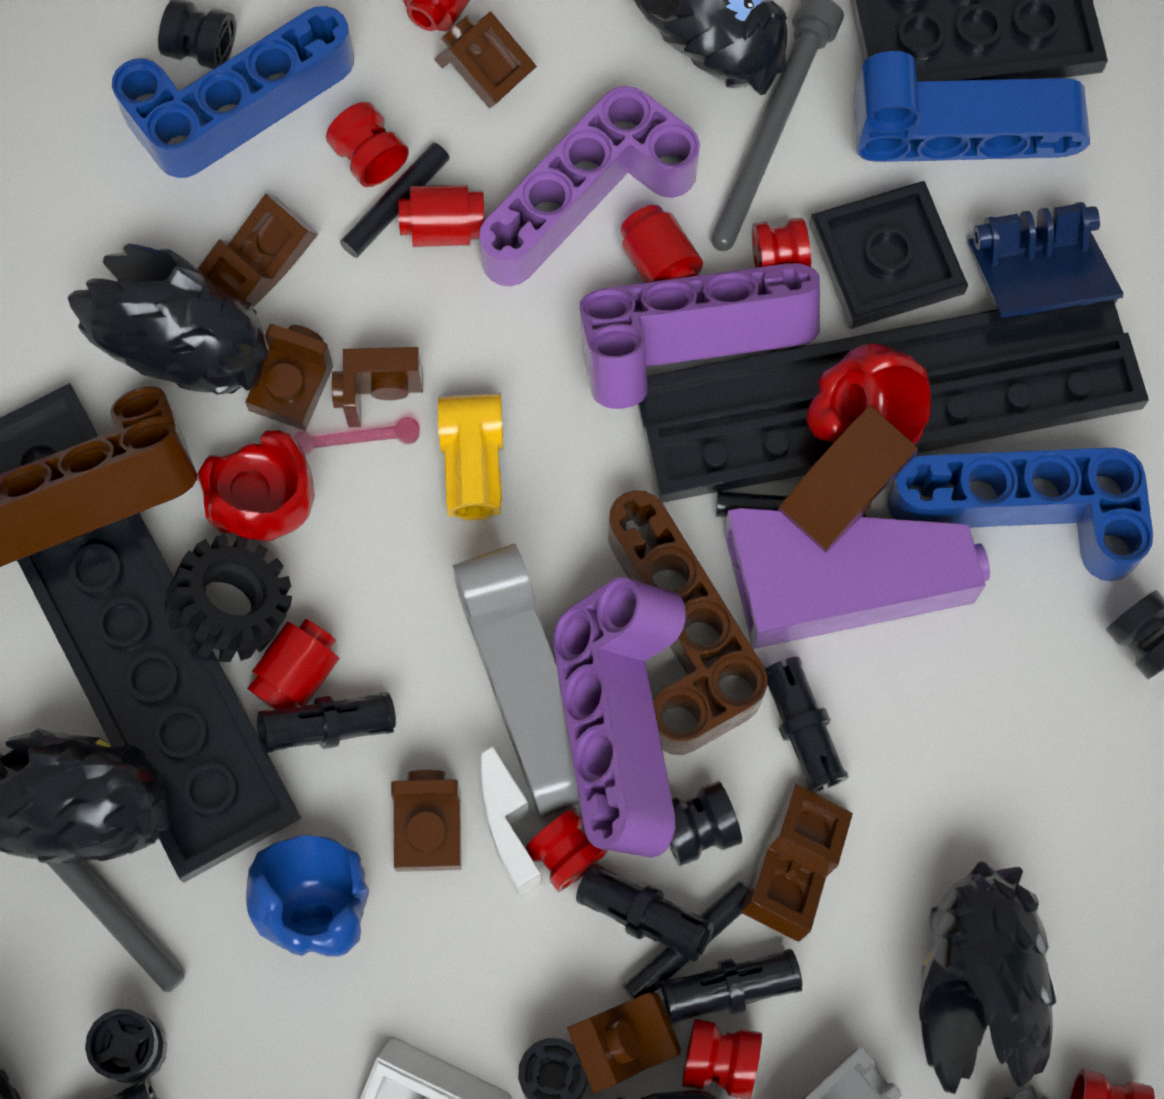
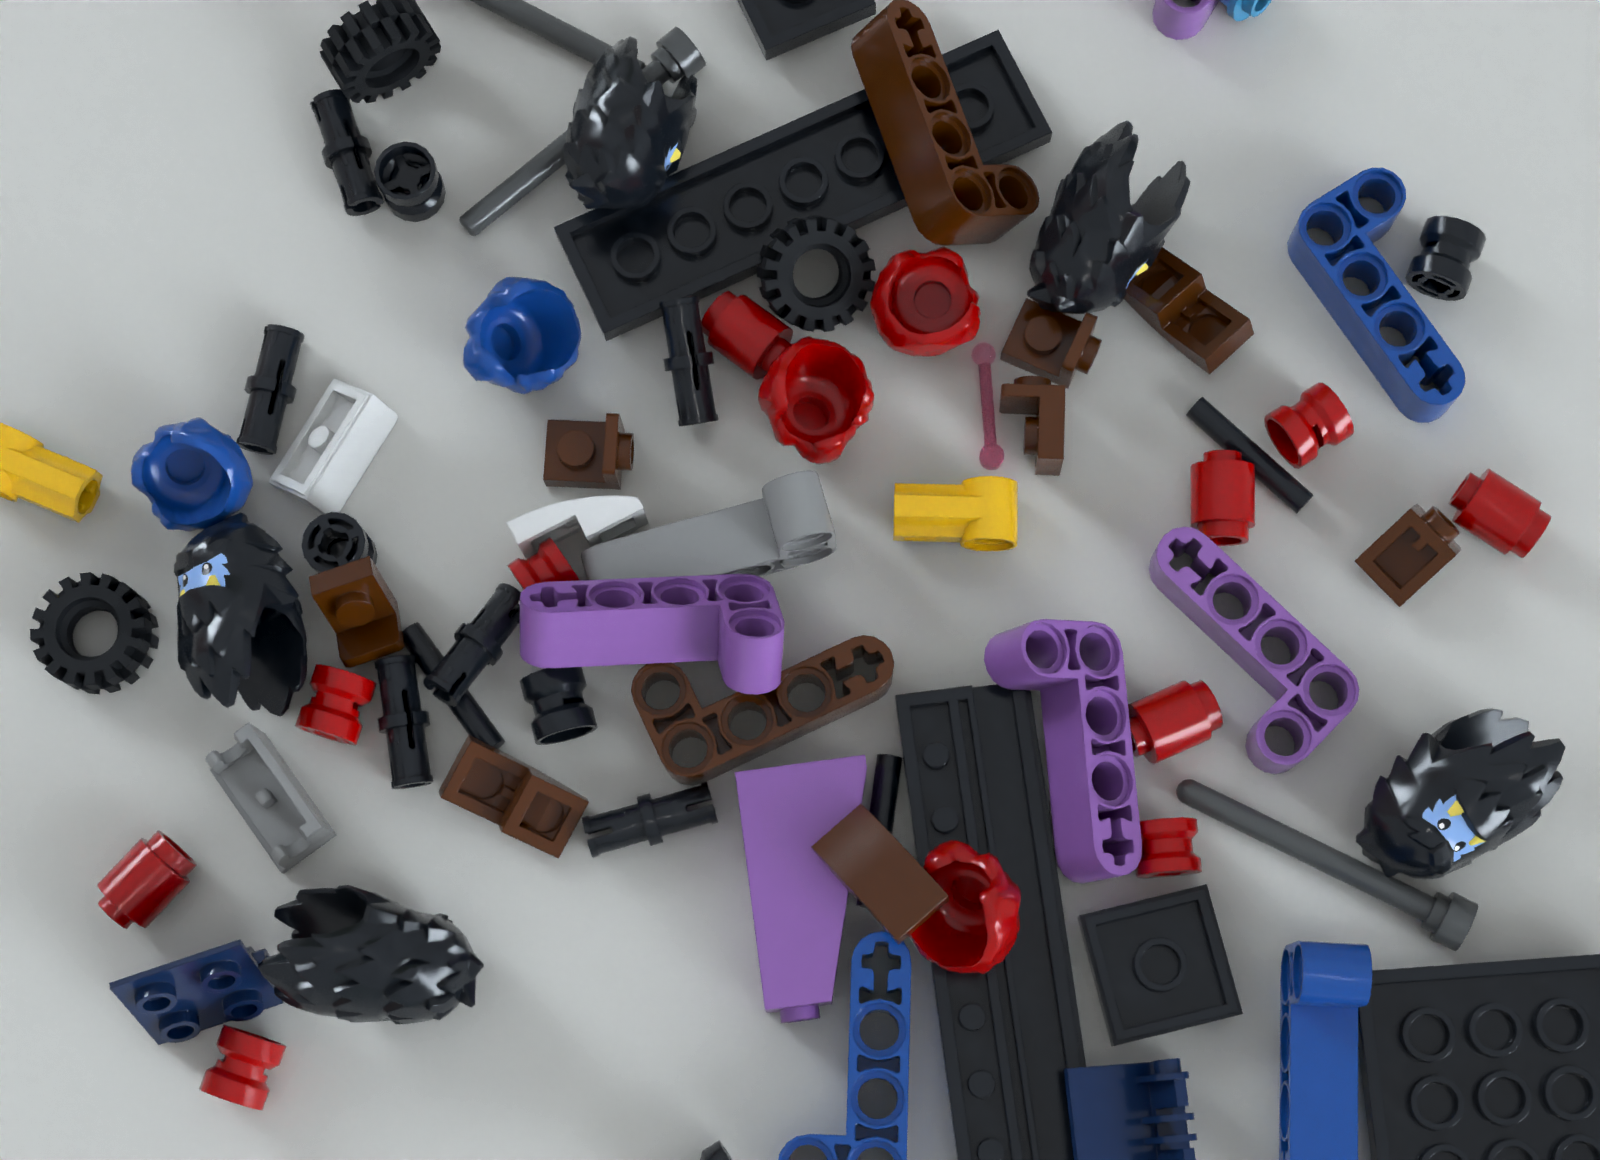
camera: 100 degrees right, 5 degrees up
none -> red hair [758,336,874,465]

